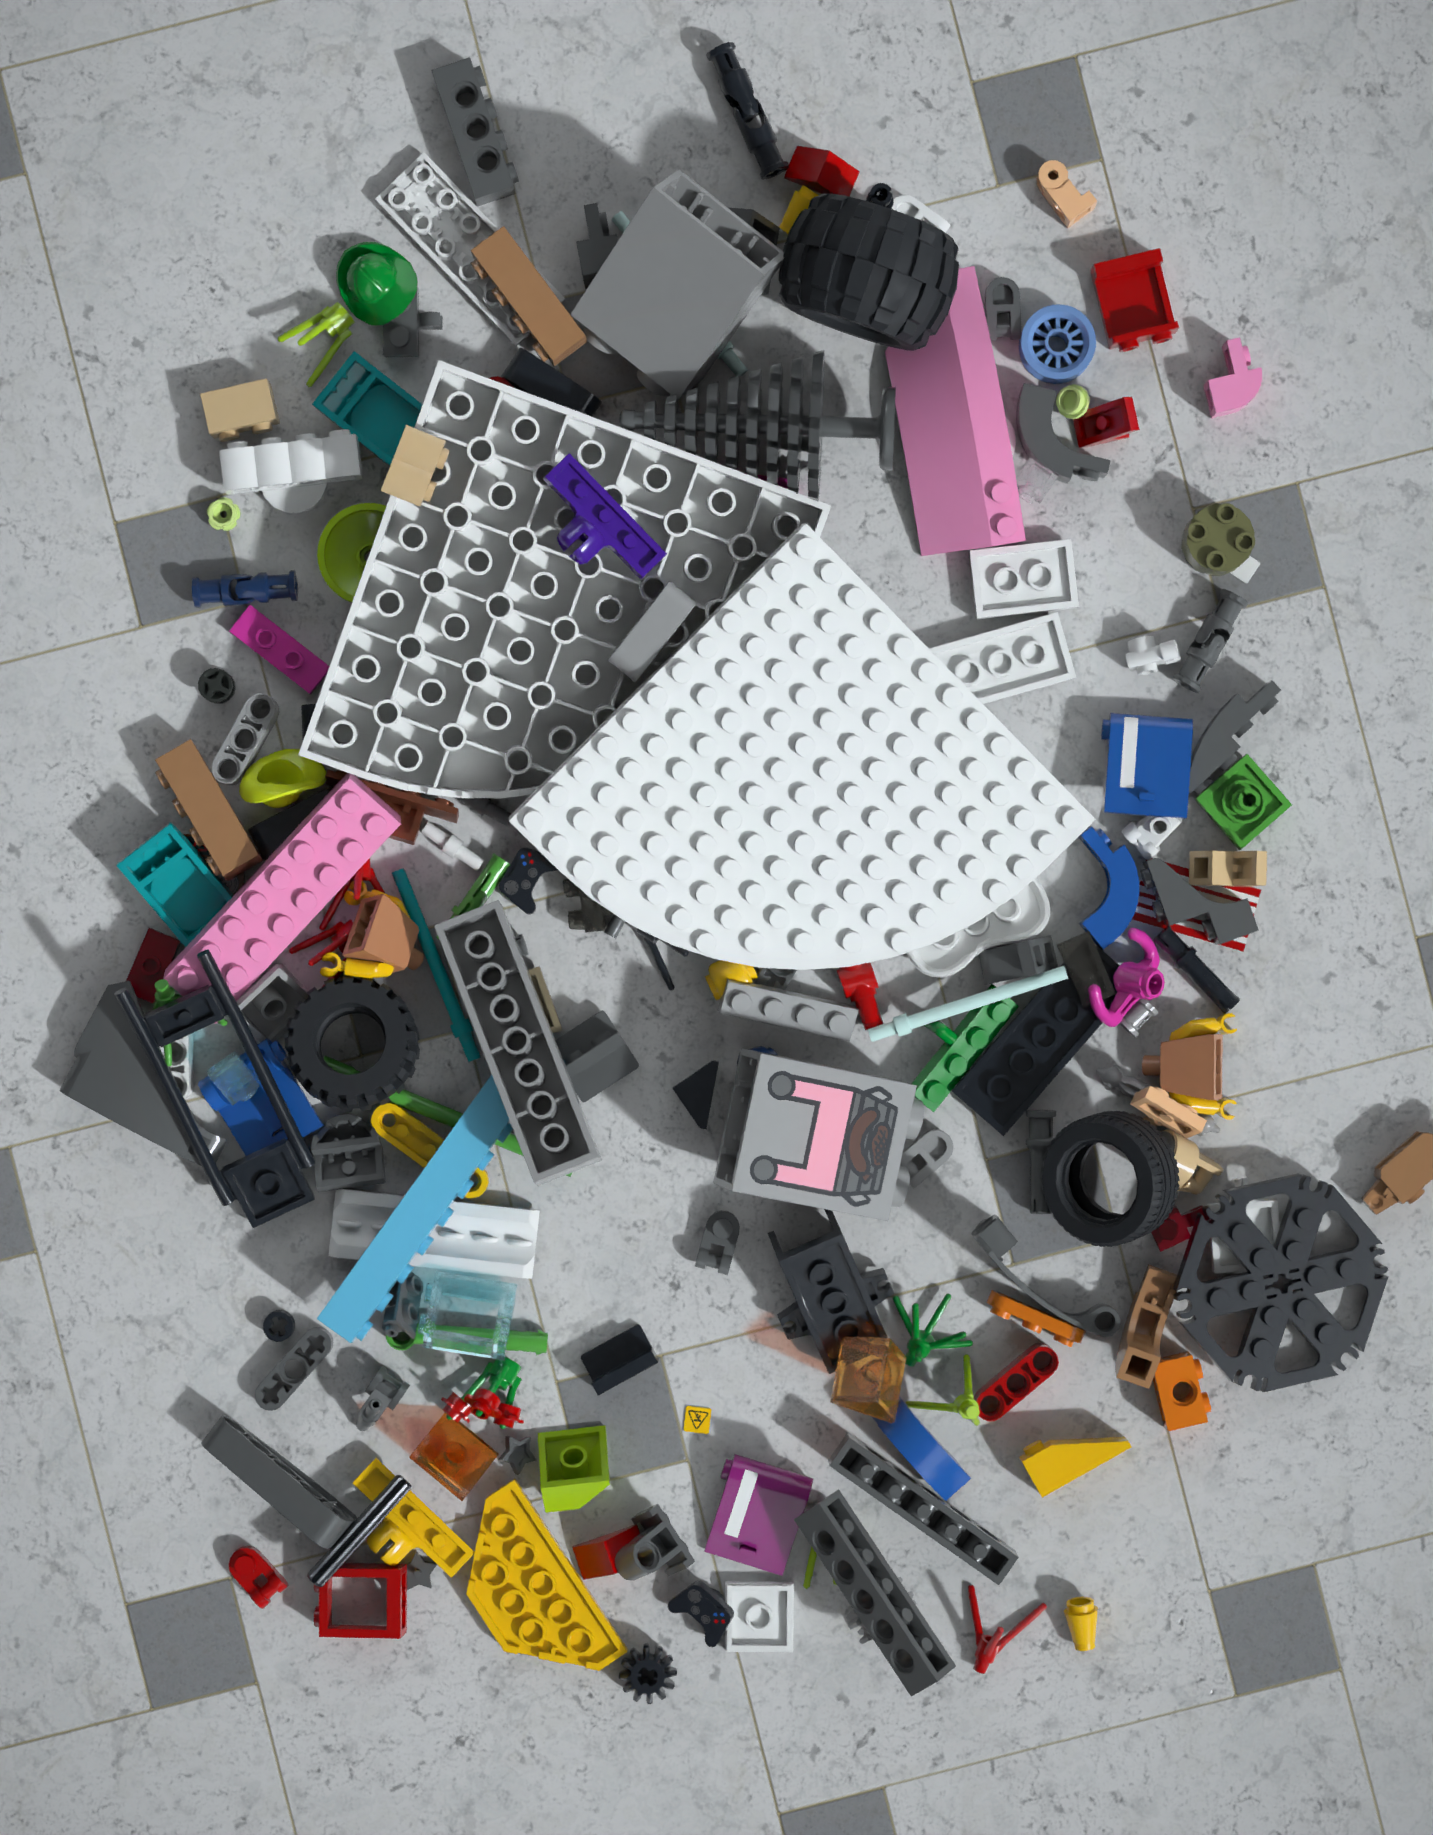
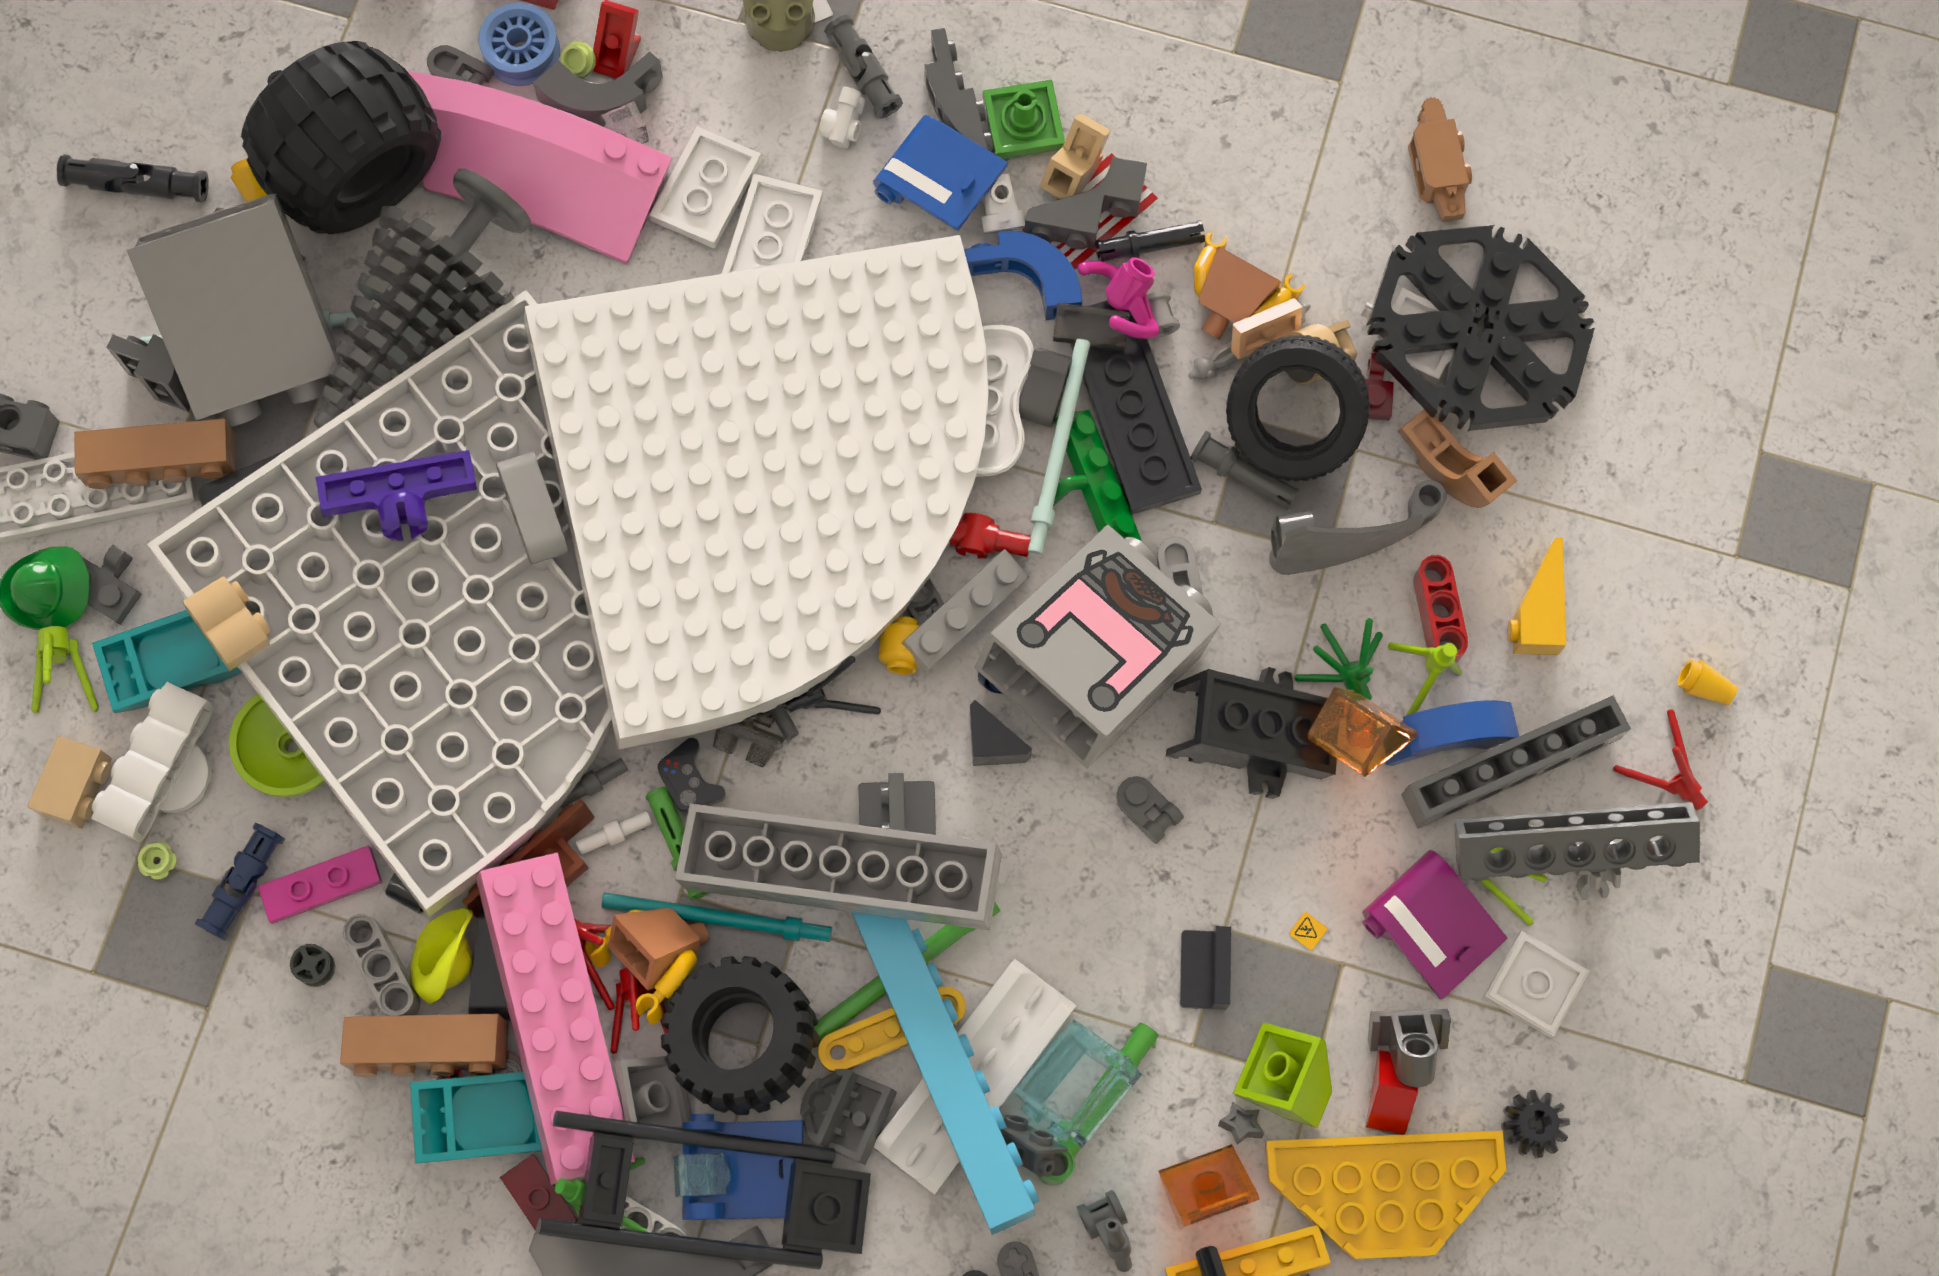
camera: 65 degrees left, 15 degrees down
plant [441,1355,524,1429] -> none
black piece [667,1581,734,1647] -> none
red slope [784,146,860,197] -> none
orange plate [986,1290,1086,1347] -> none
orange brick [1153,1351,1211,1431] -> none

